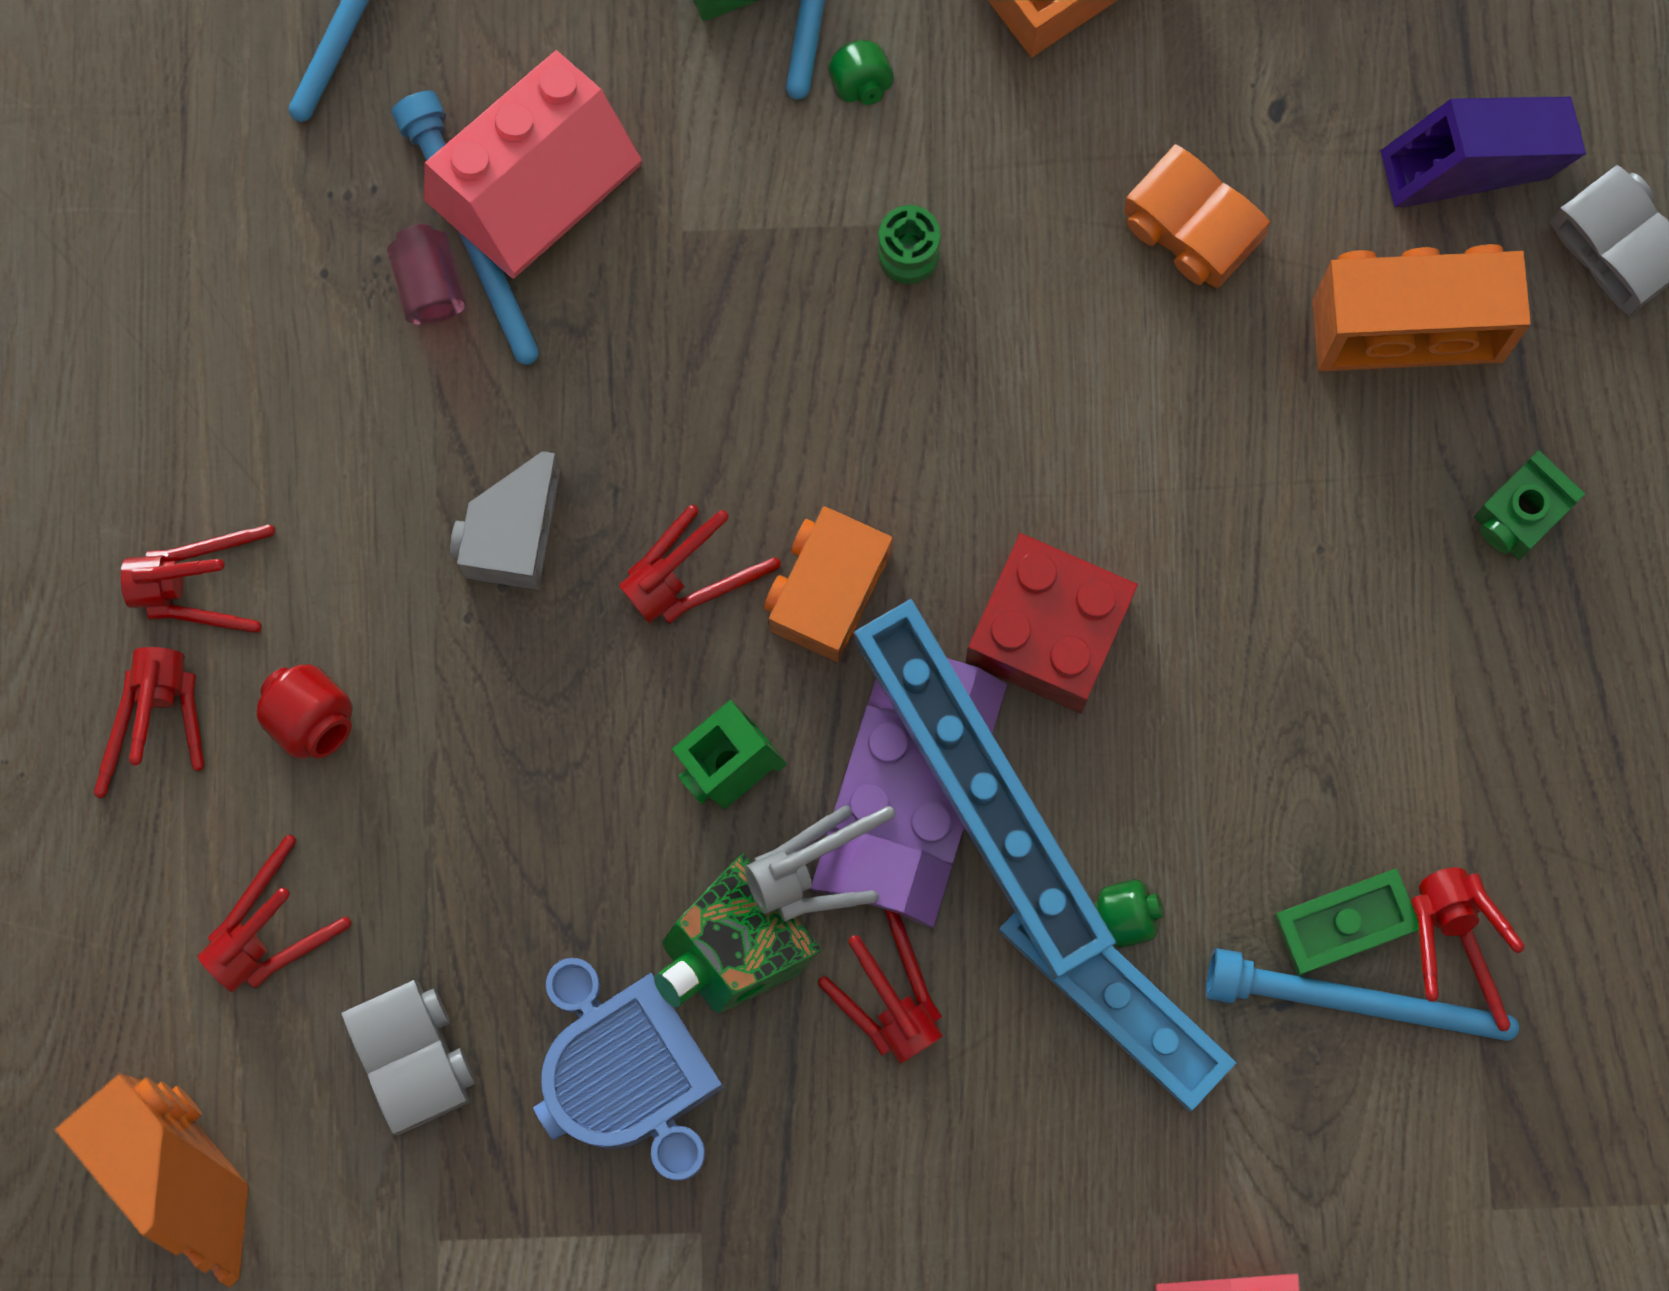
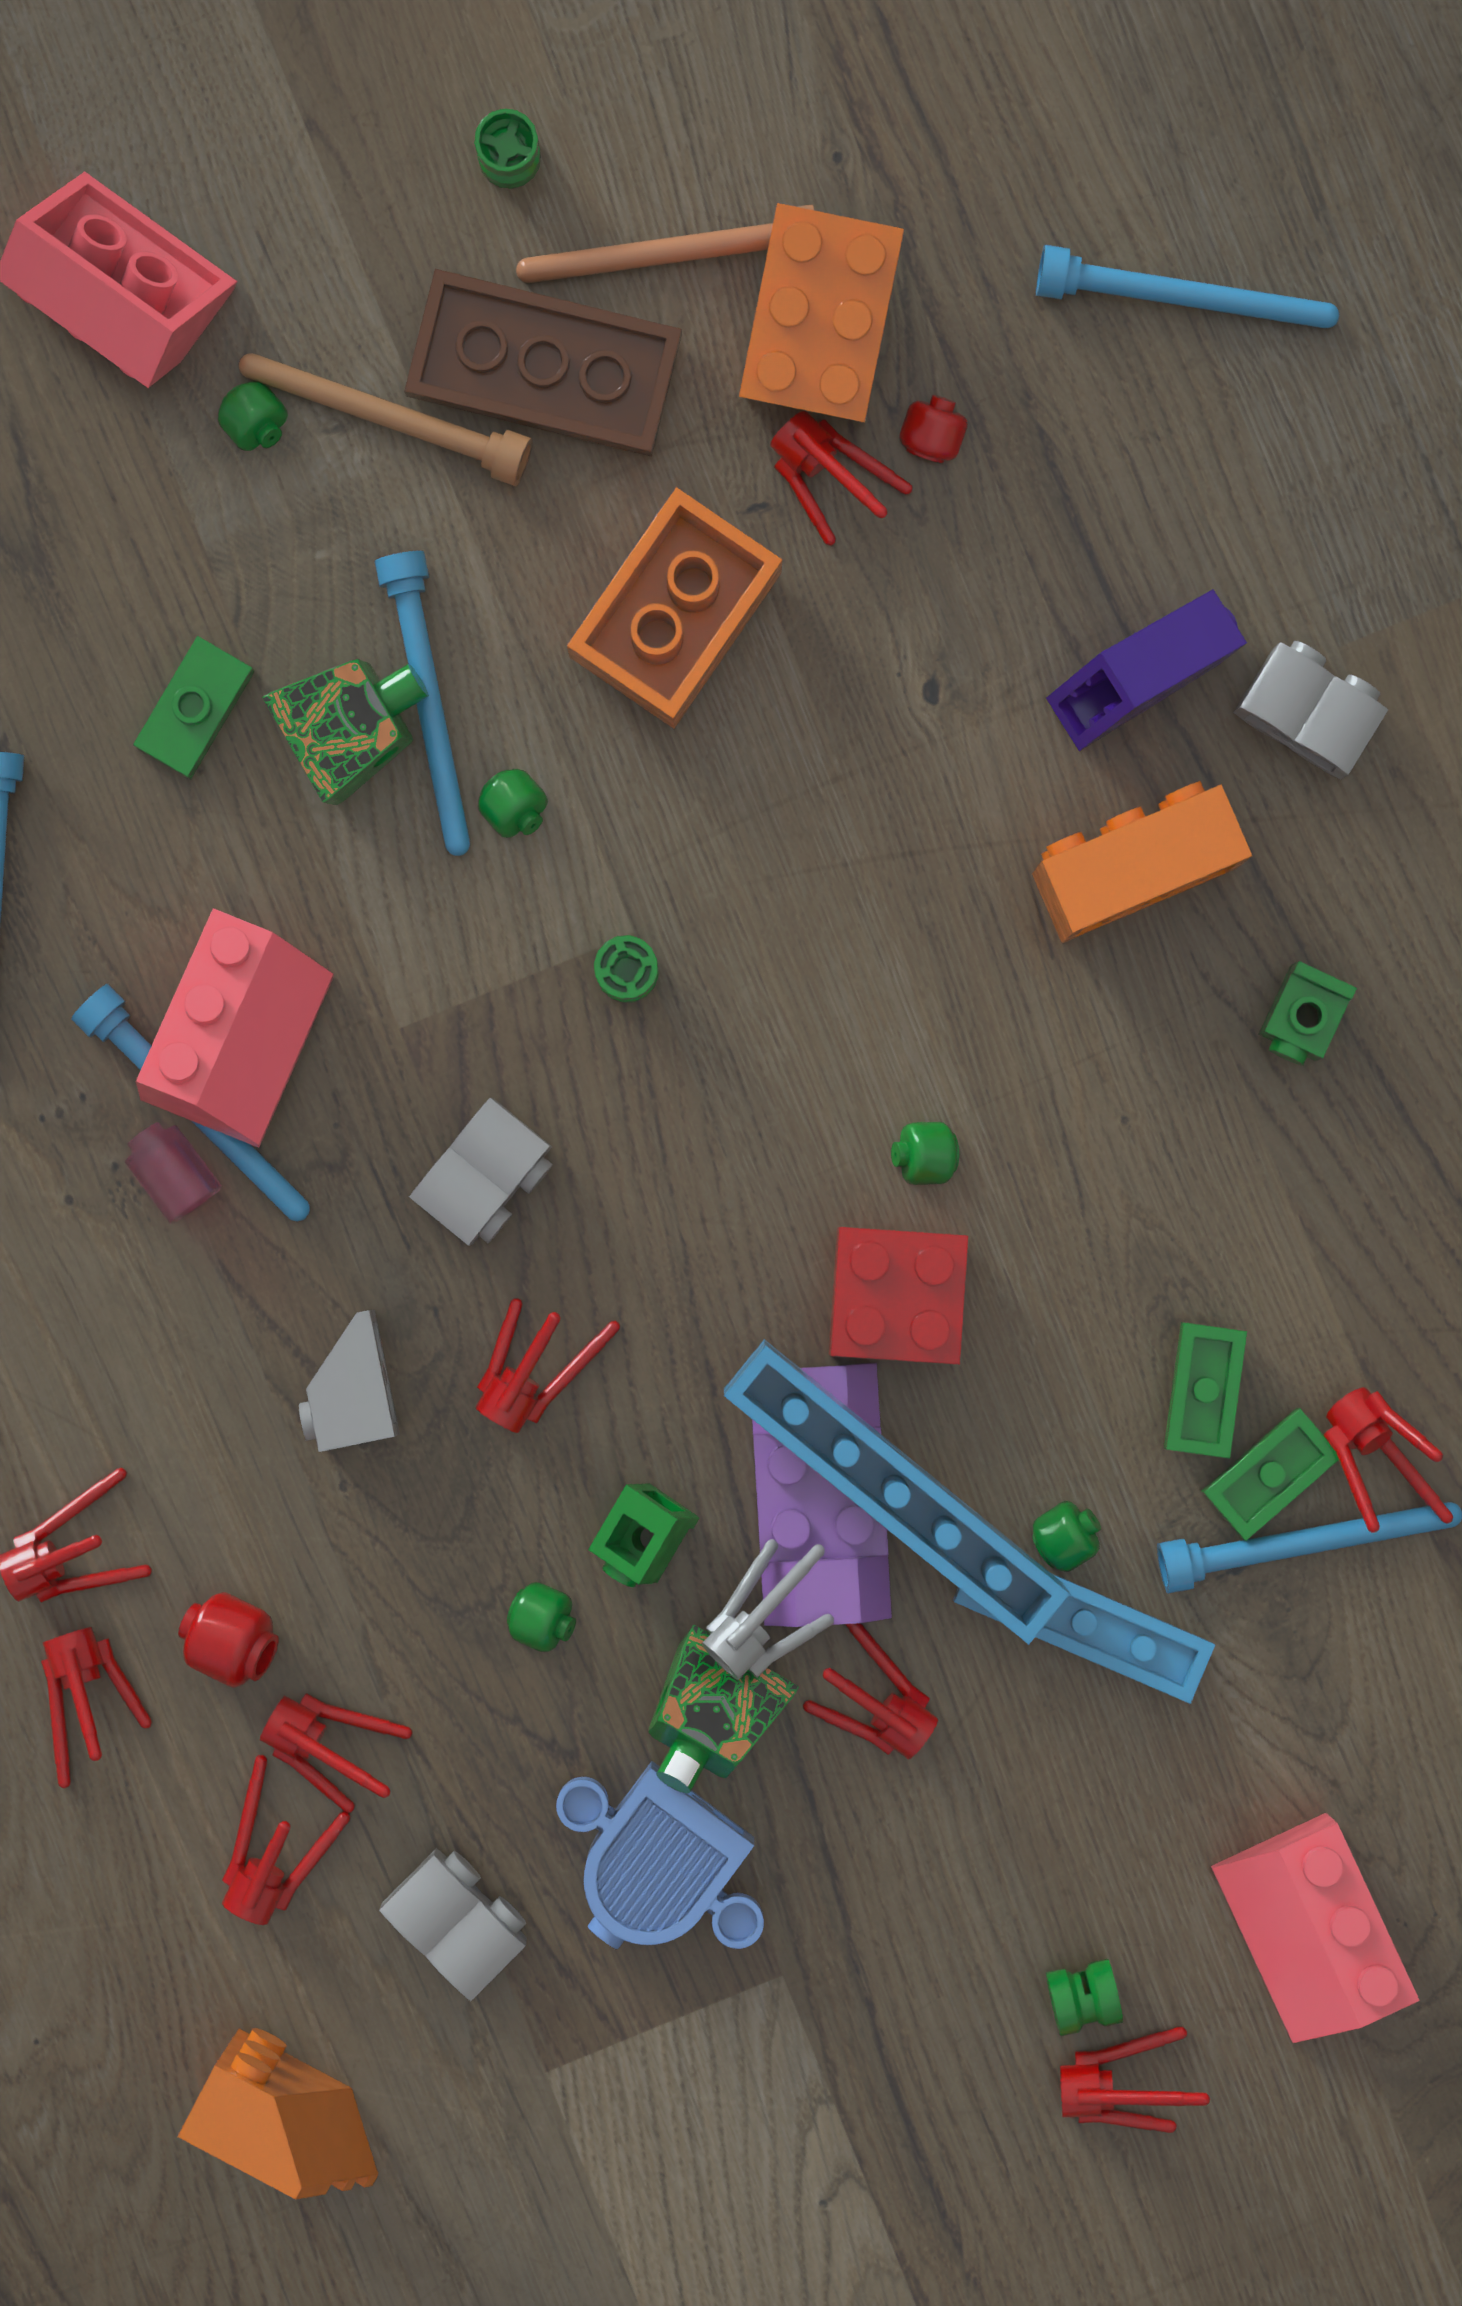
camera: 25 degrees left, 10 degrees up
orange brick [763,505,893,663] -> none
orange brick [1124,144,1270,289] -> none
none -> red plant [260,1693,413,1813]
none -> light grey brick [409,1098,553,1246]
none -> green piece [507,1582,576,1652]
none -> green piece [891,1122,959,1185]
none -> green plate [1164,1322,1247,1458]

